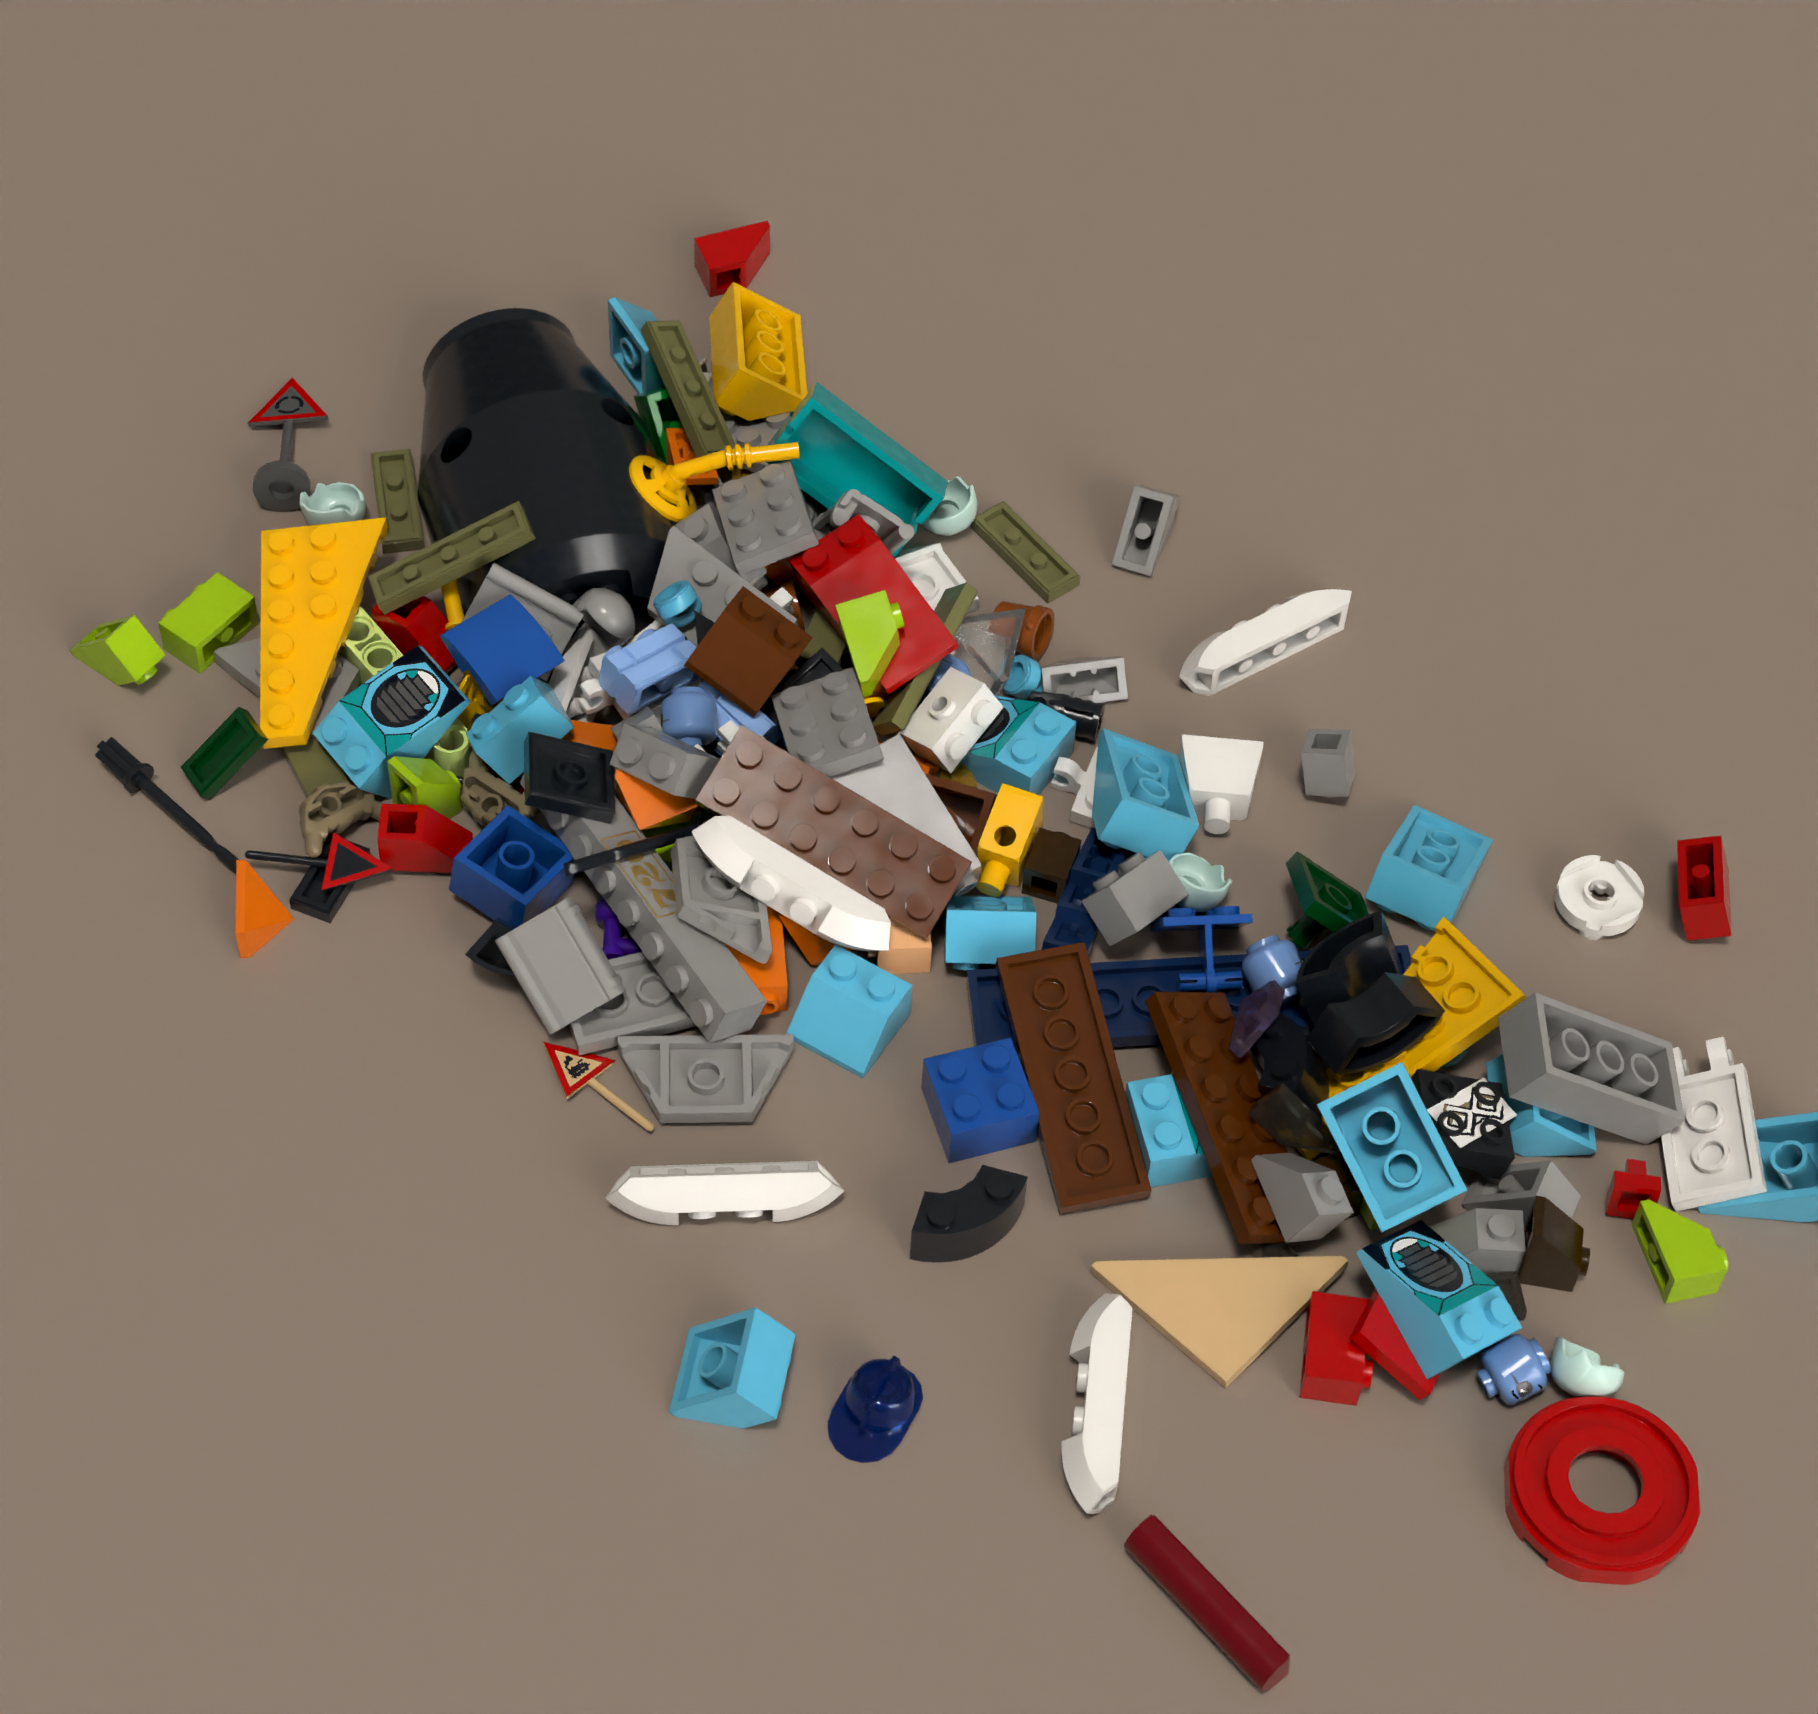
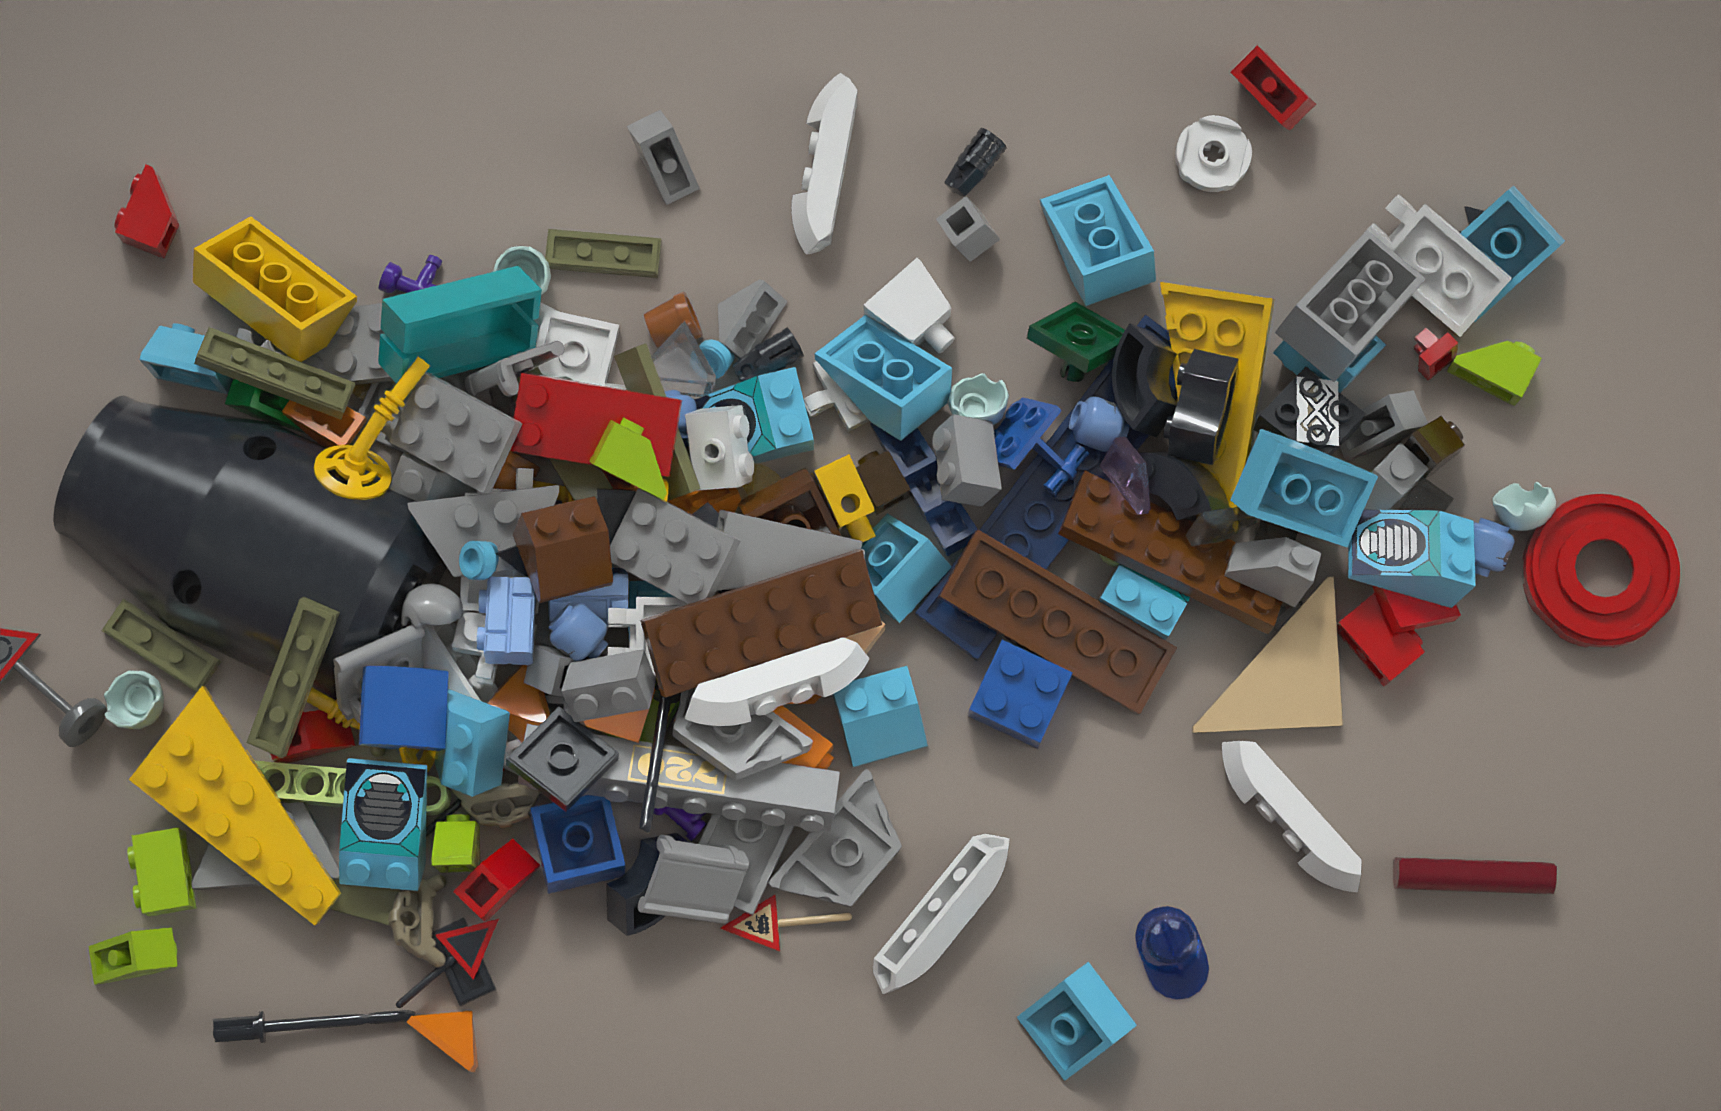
camera: 45 degrees left, 25 degrees up
dark green tile [181,707,268,800] -> none
black brick [910,1165,1028,1263] -> none
none -> black hinge [944,128,1007,197]

